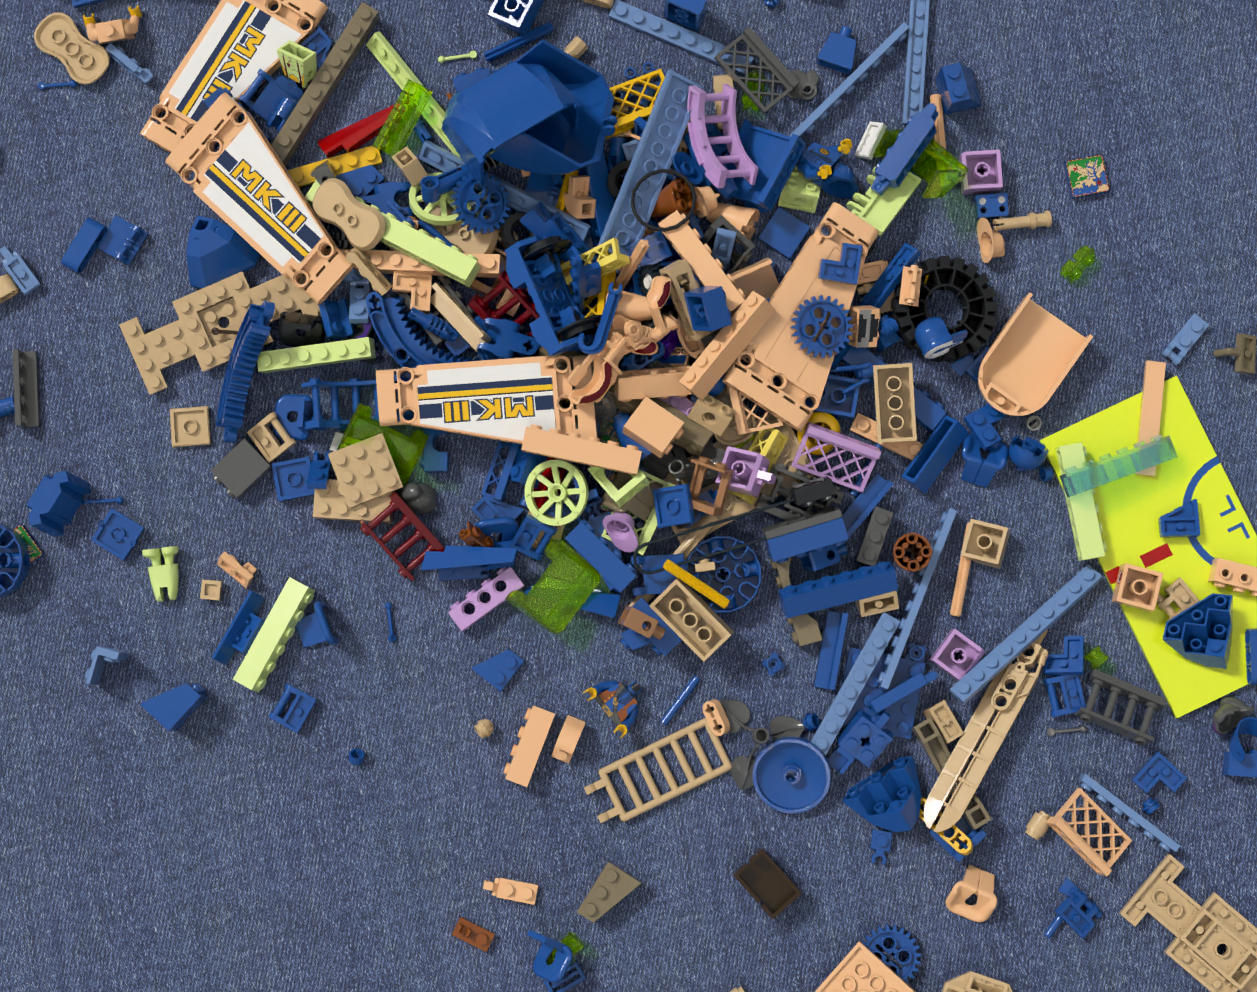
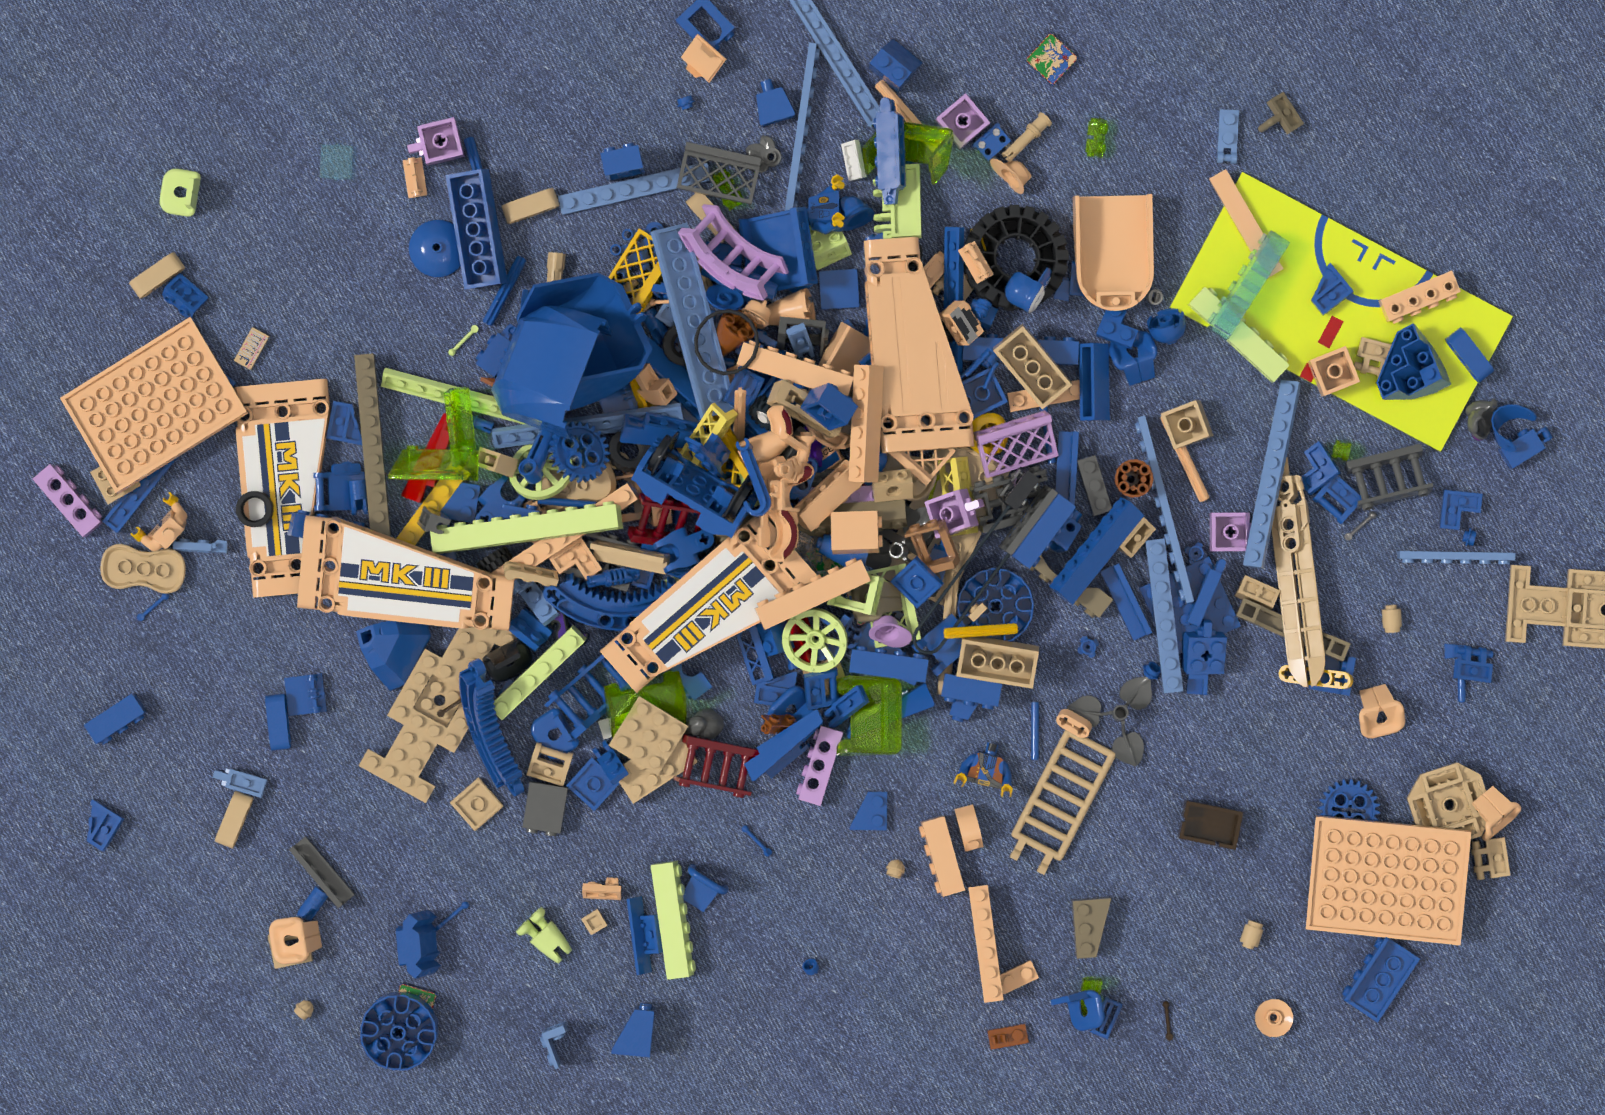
camera: 40 degrees left, 5 degrees up
blue plate [91,508,145,561] -> none
blue plate [268,683,317,734] -> none
yellowish green torso [277,40,317,89] -> none
tan plate [312,178,386,251] -> none
medium nougat torso [618,606,665,640] -> none
blue dish [752,737,831,814] -> none
blue gear [790,295,853,359] -> none
blue plate [818,243,863,285] -> none
blue brick [843,756,921,832] -> none
blue plate [870,829,892,865] -> none
blue hinge [1039,466,1055,482] -> none
light nougat fence [1046,788,1132,876] -> none
none -> black tyre [236,491,274,527]
none -> clear neon green windscreen [388,445,479,481]
none -> blue hinge [824,685,869,728]
none -> light nougat brick [969,885,1004,1003]

